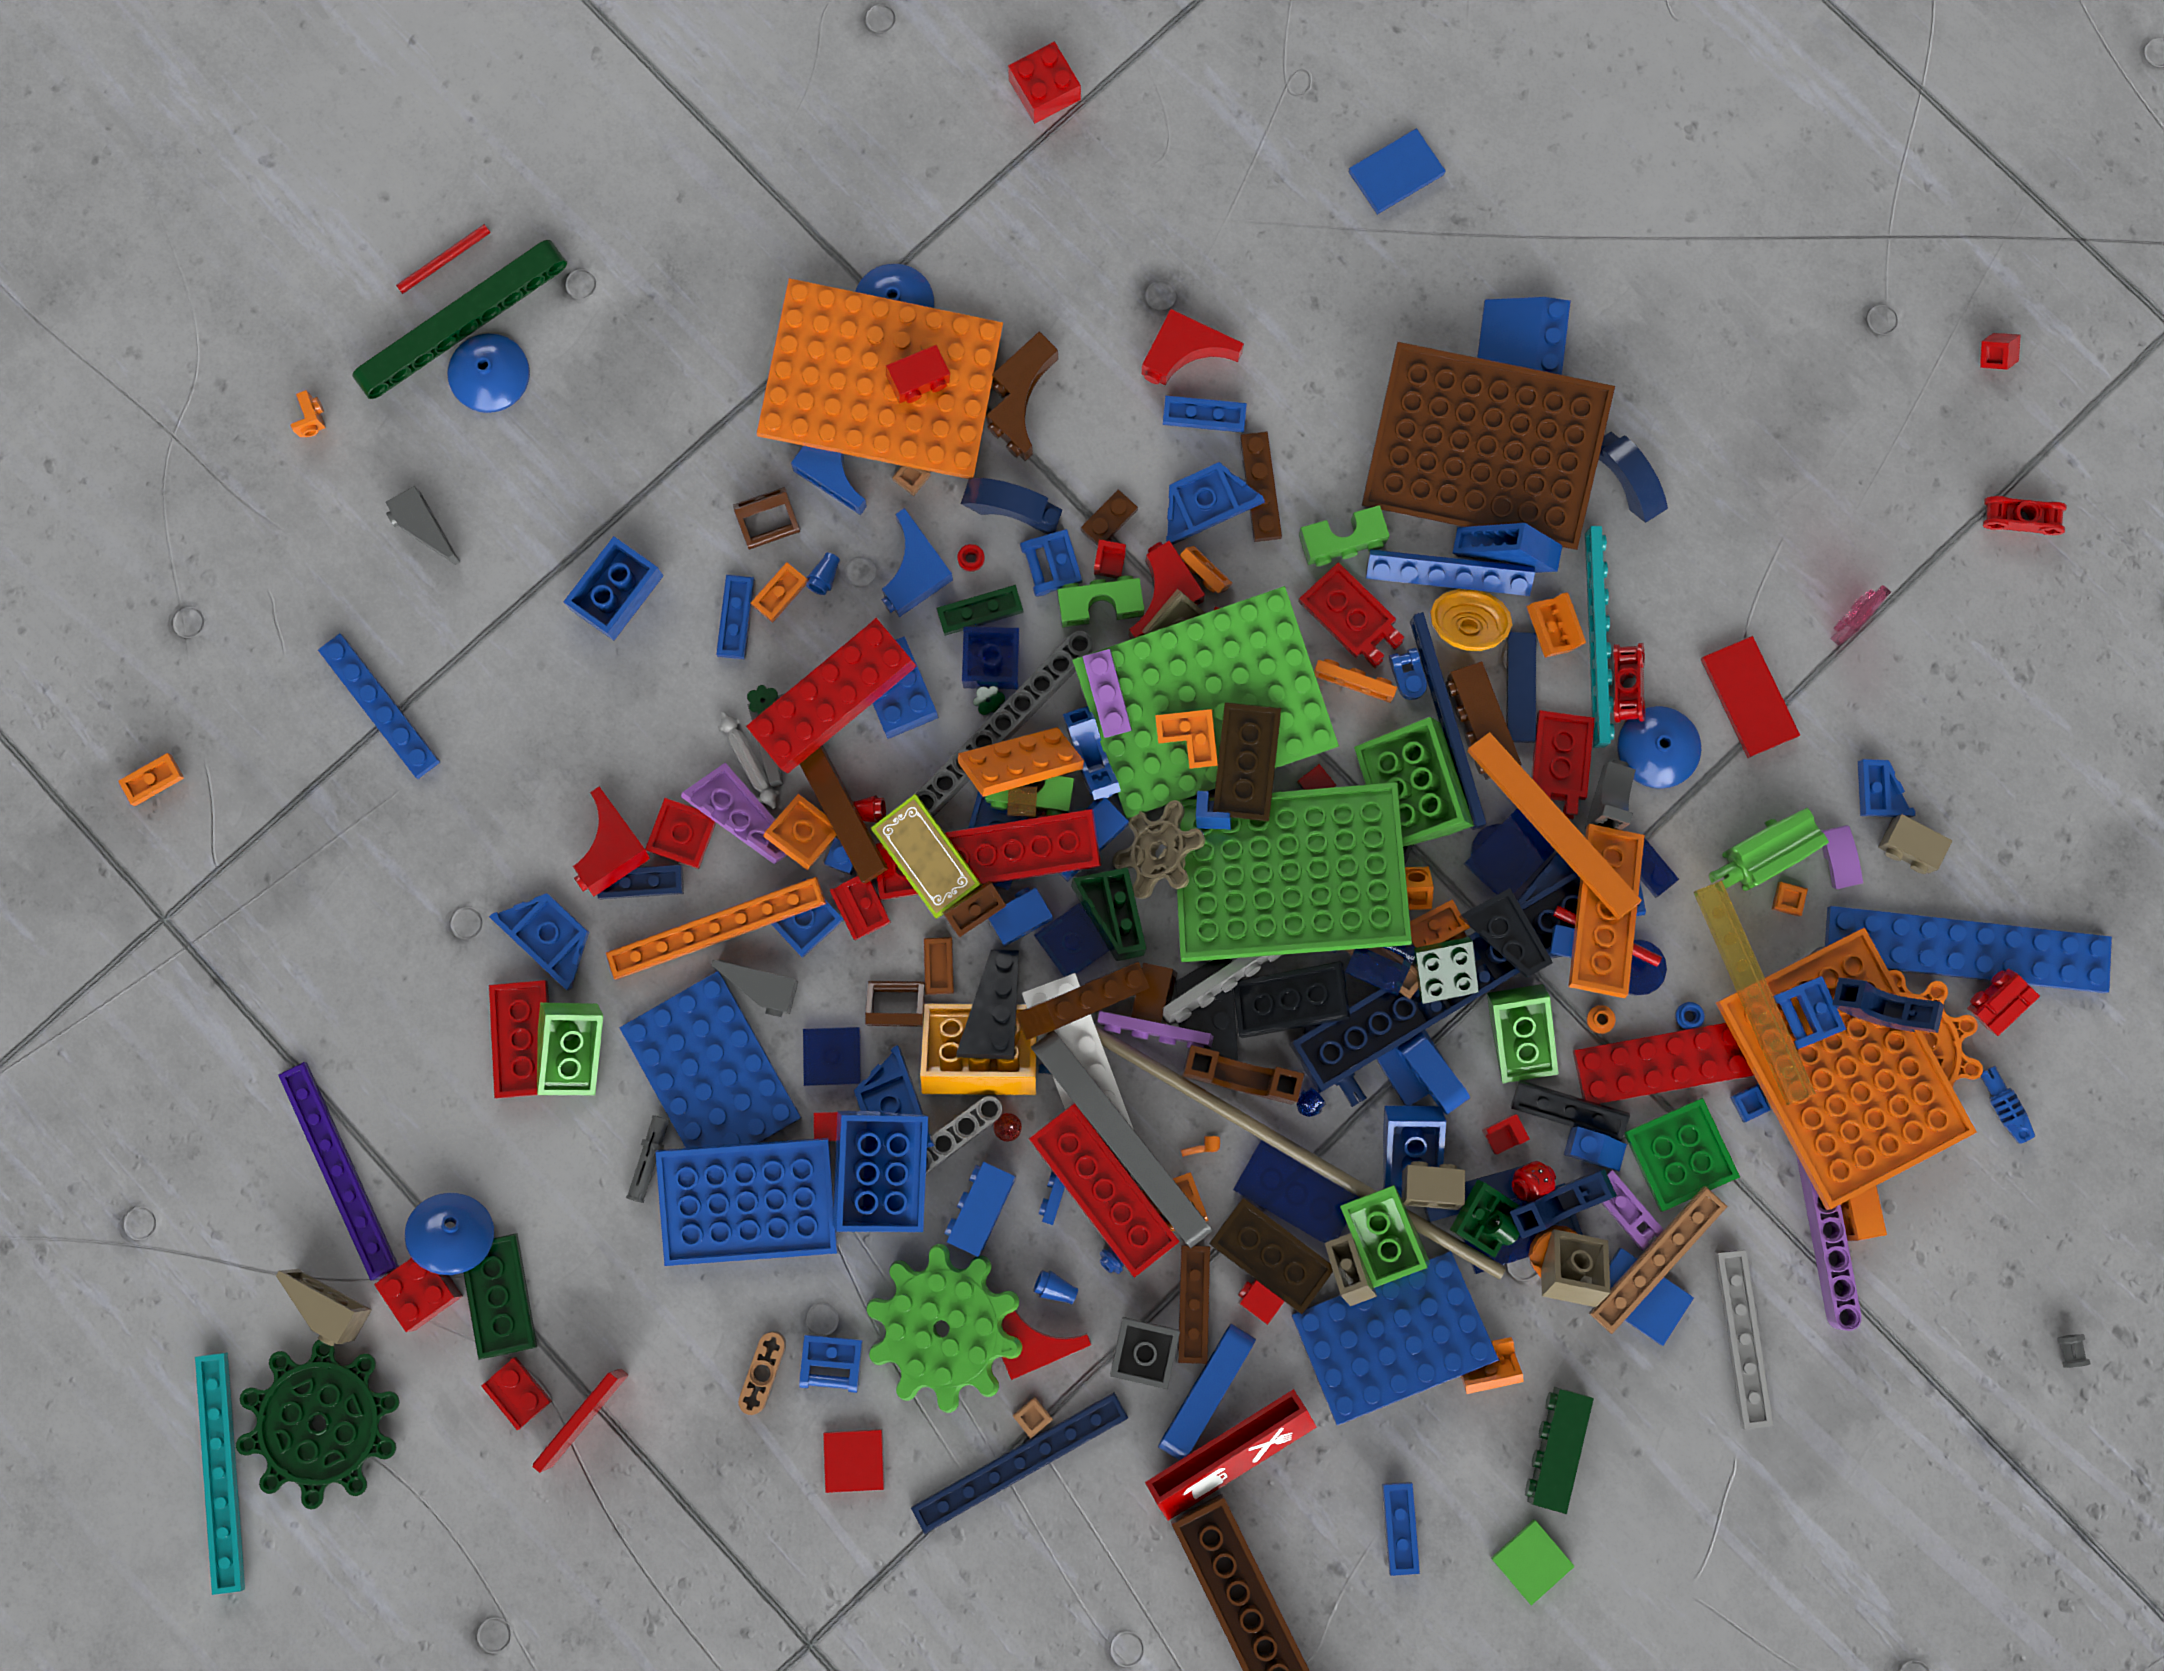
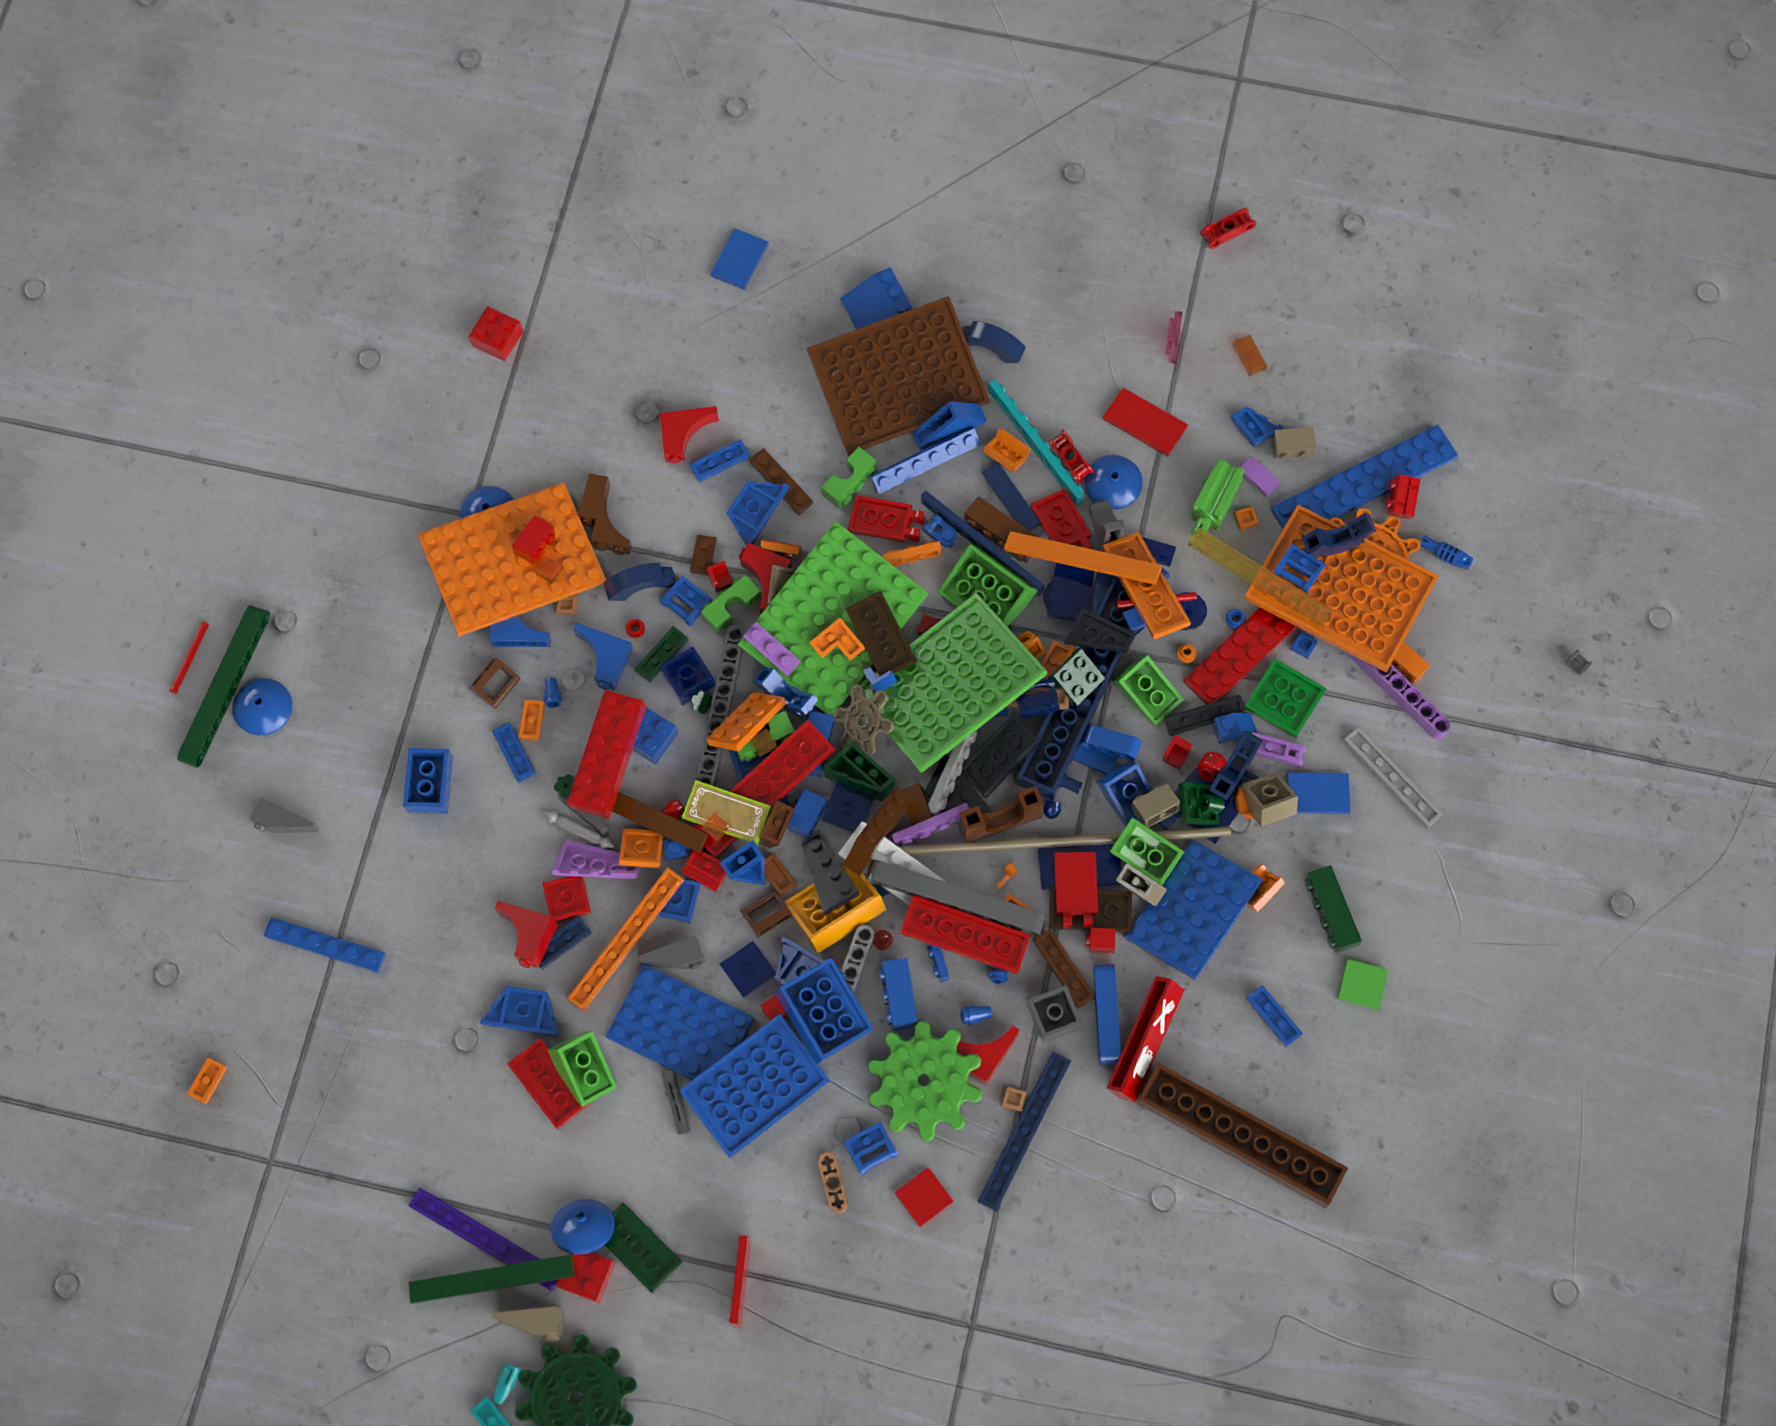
camera: 30 degrees left, 10 degrees down
orange bracket [290,390,326,437] -> none
red plate [481,1357,552,1431] -> none
light orange hat [1430,589,1512,651] -> none
medium nougat tile [1589,1186,1728,1334] -> none
red panel [1980,333,2021,370] -> none
none -> dark green tile [409,1254,575,1304]
none -> teal hinge [492,1363,522,1404]
none -> clear orange tile [536,557,563,584]
none -> clear orange tile [702,813,731,841]
none -> blue slope [720,840,765,885]
none -> red tile [1054,852,1098,928]
none -> clear orange plate [1232,335,1267,376]

